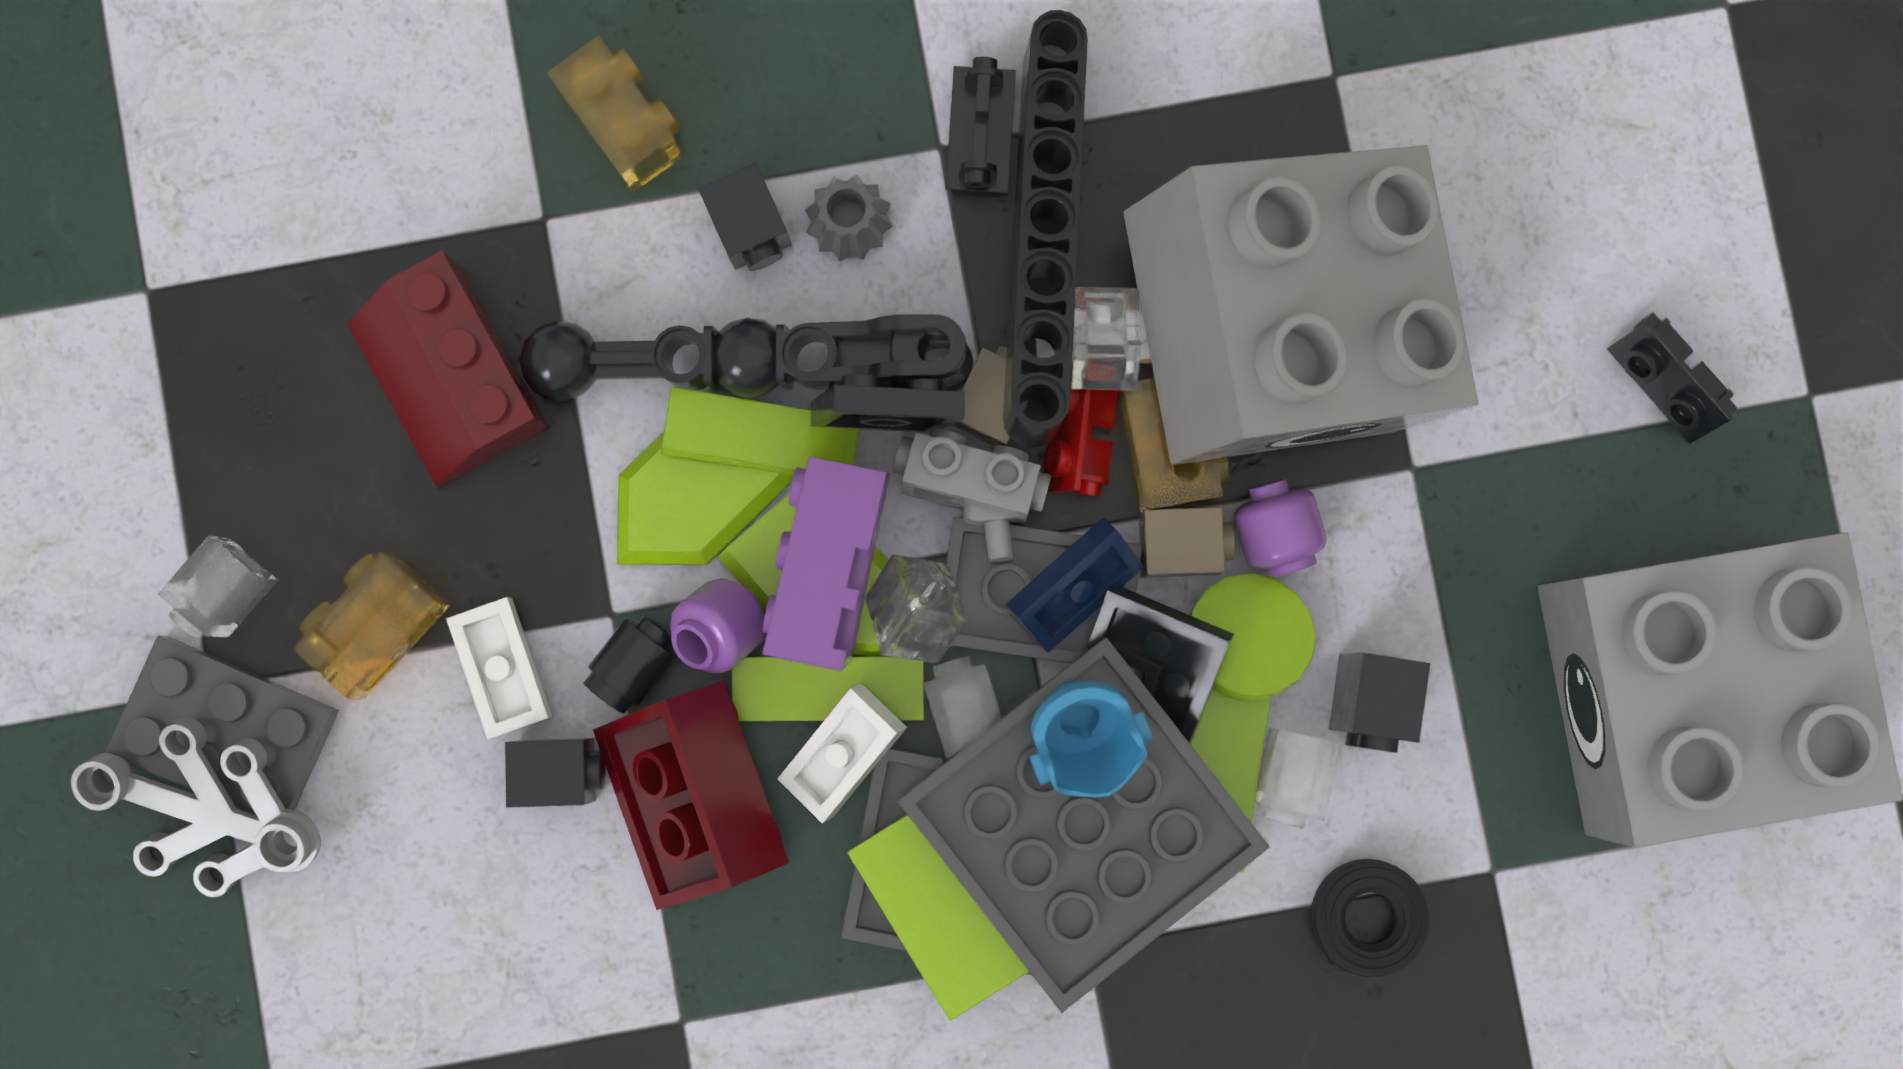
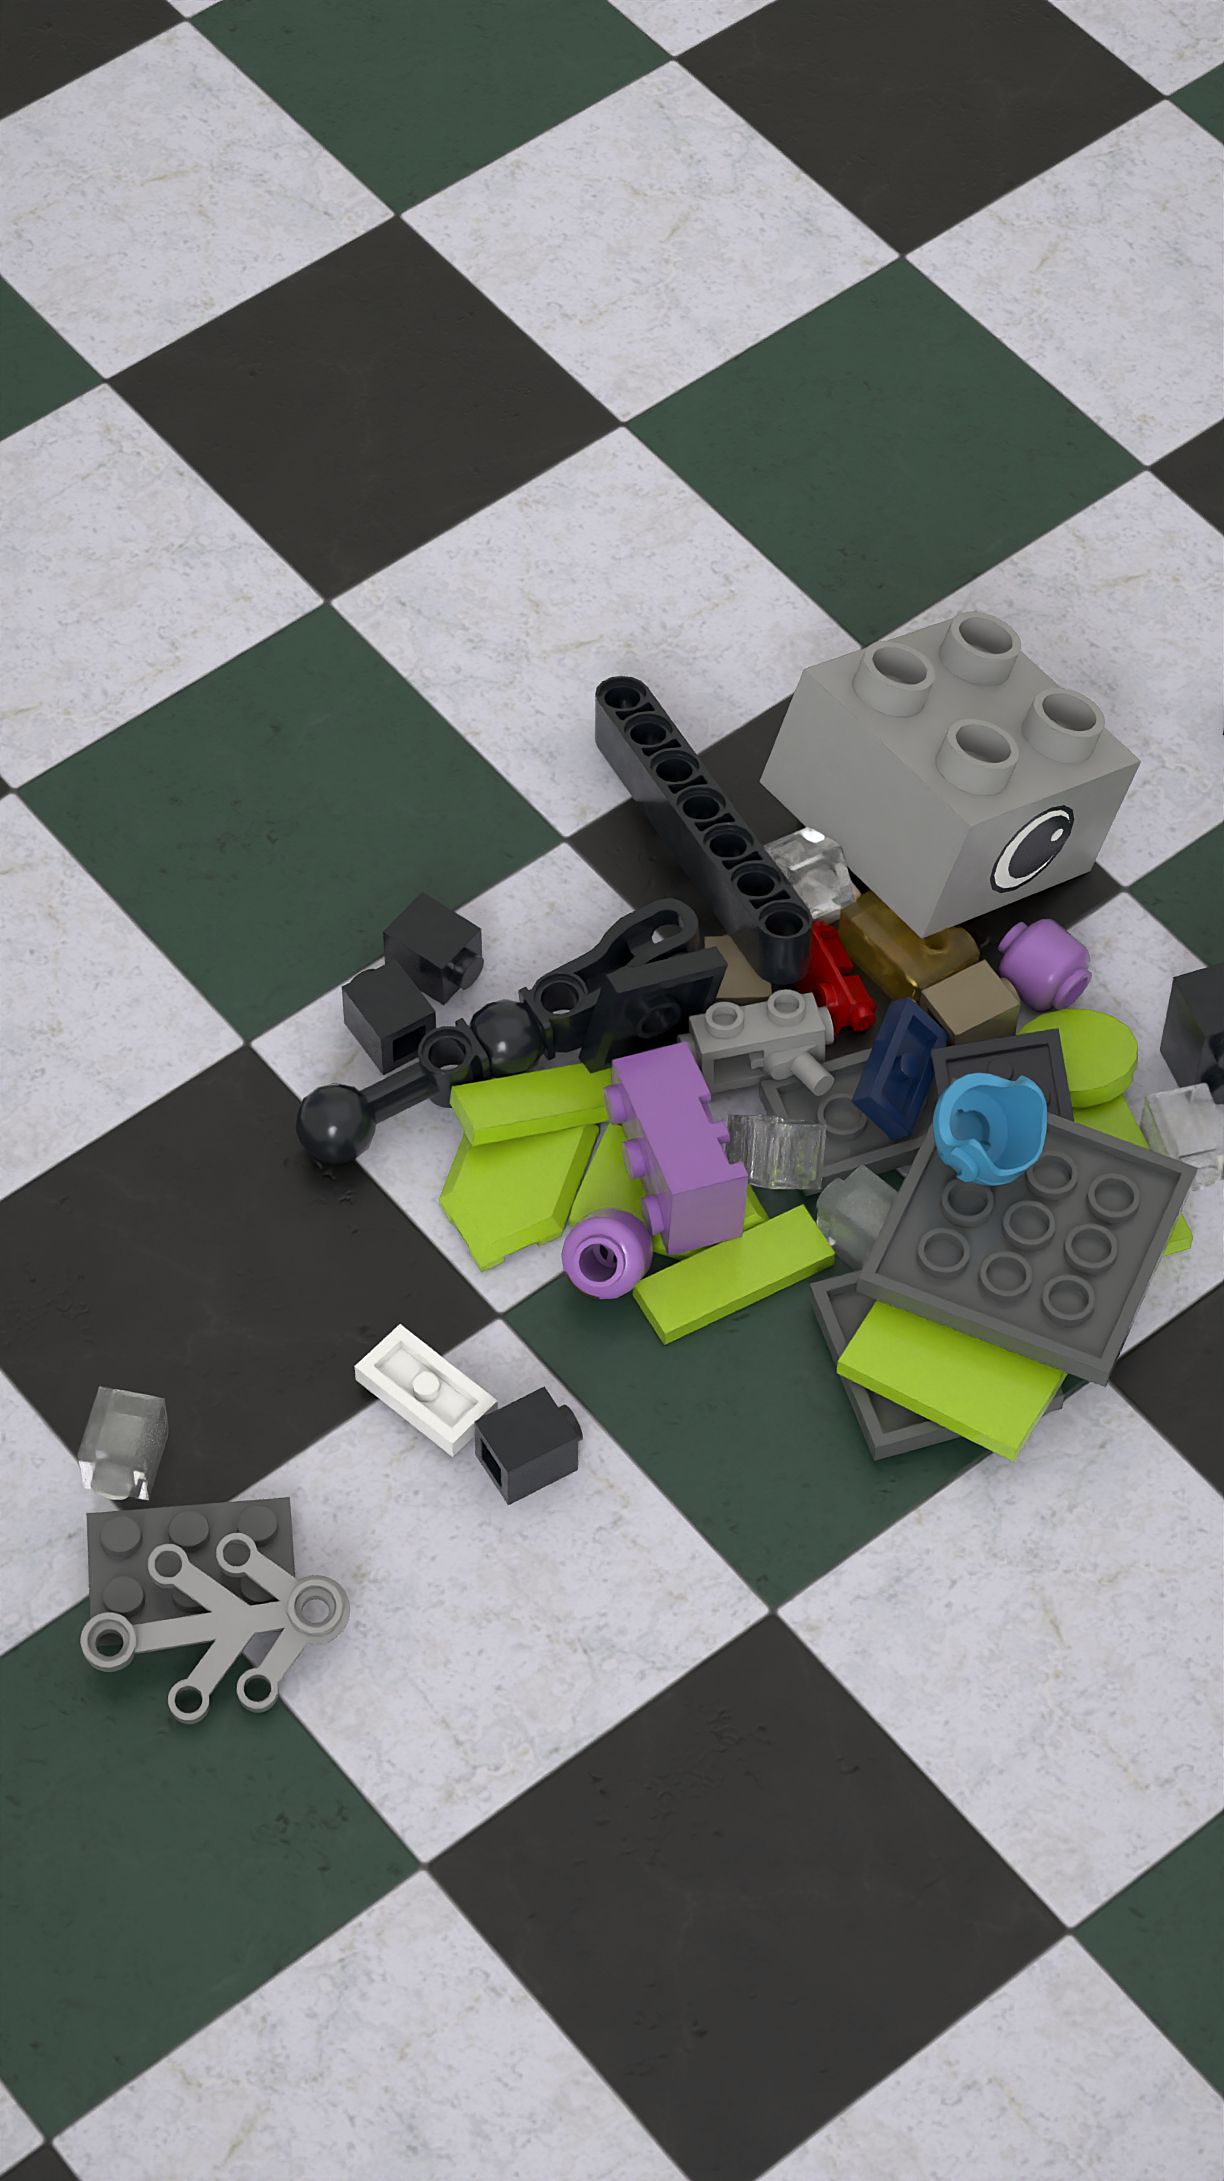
camera: 30 degrees left, 30 degrees down
clear yellow brick [294,552,450,700] -> none
dark red slope [347,250,549,488] -> none
clear yellow brick [547,36,683,193] -> none
black brick [583,615,677,714] -> none
dark red slope [593,680,789,910] -> none
white plate [778,683,907,823] -> none
dark grey piece [805,175,892,262] -> none
black hinge [945,57,1016,194] -> none
none -> black brick [342,959,436,1075]

